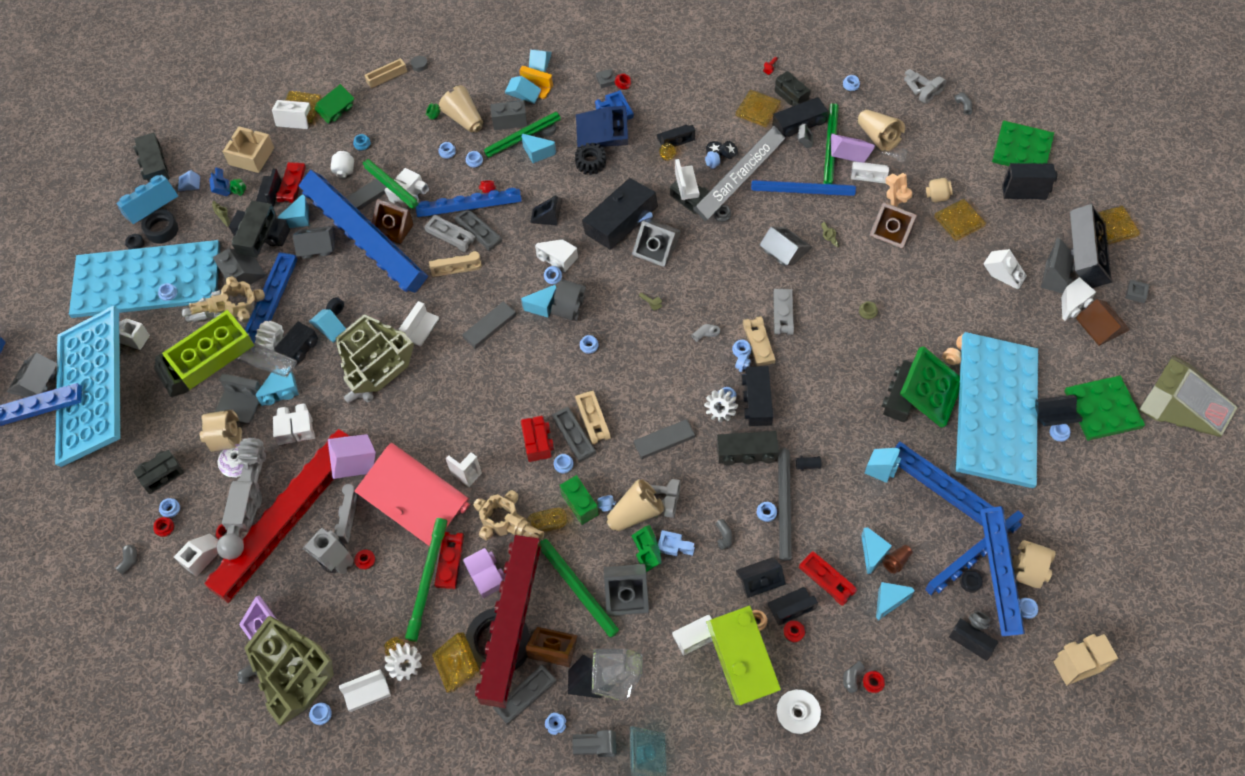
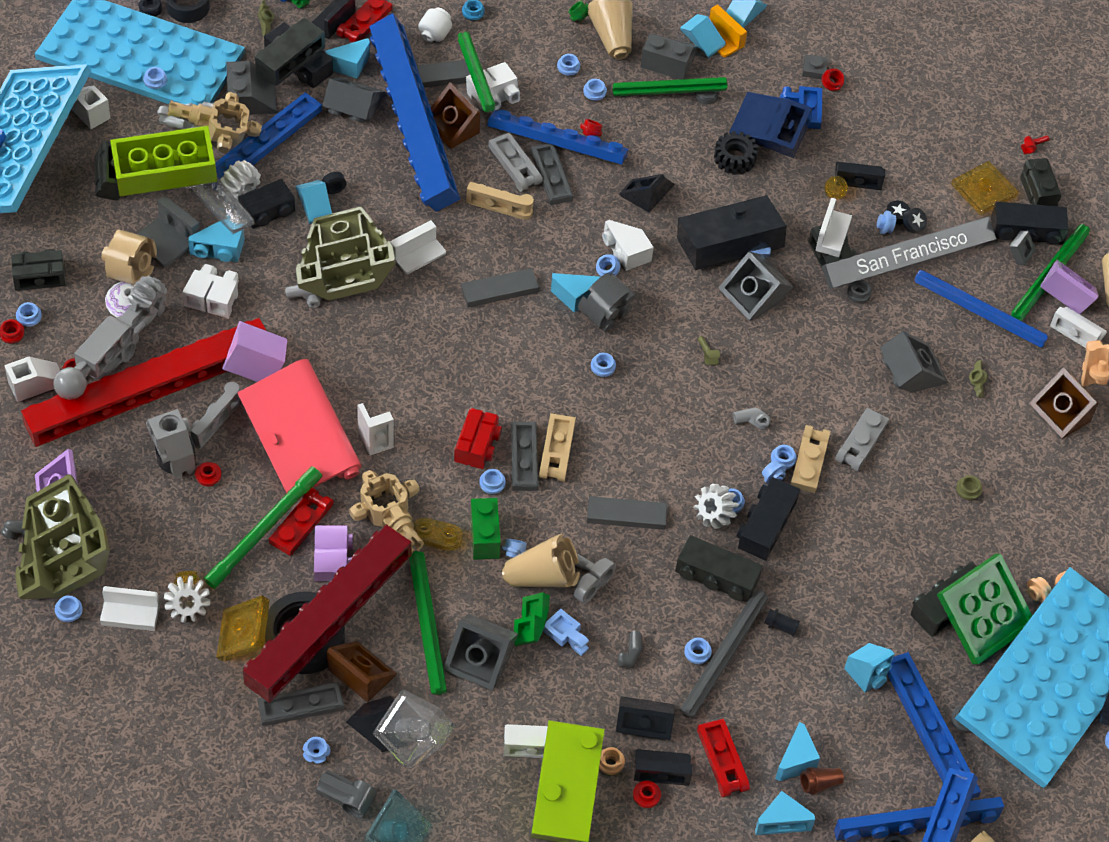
camera: 20 degrees right, 5 degrees down
medium azure slope [522,134,556,163] -> none

